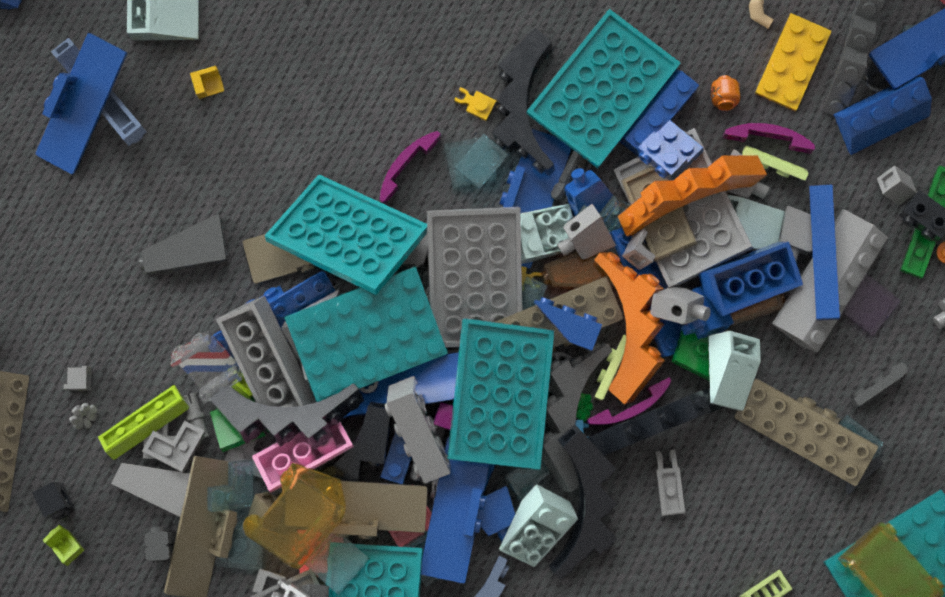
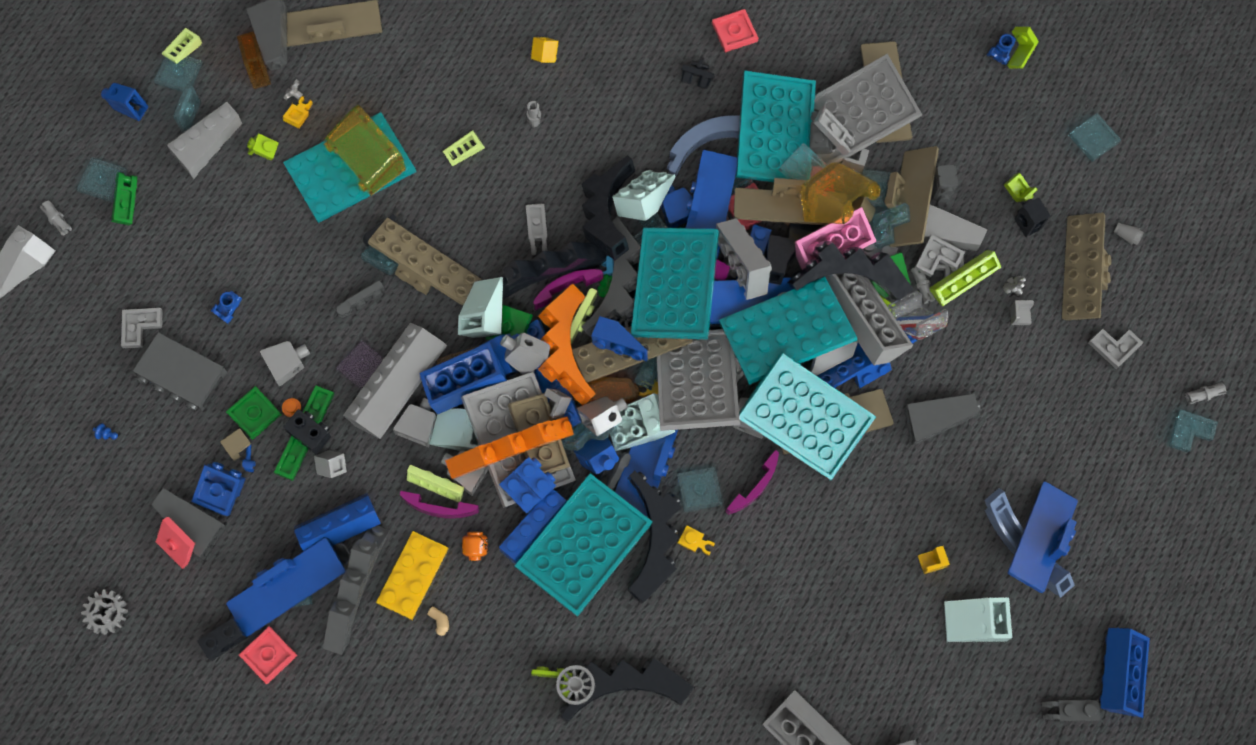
camera: 175 degrees right, 10 degrees down
clear light blue plate [454,134,509,190] -> none
blue tile [809,185,840,321] -> none

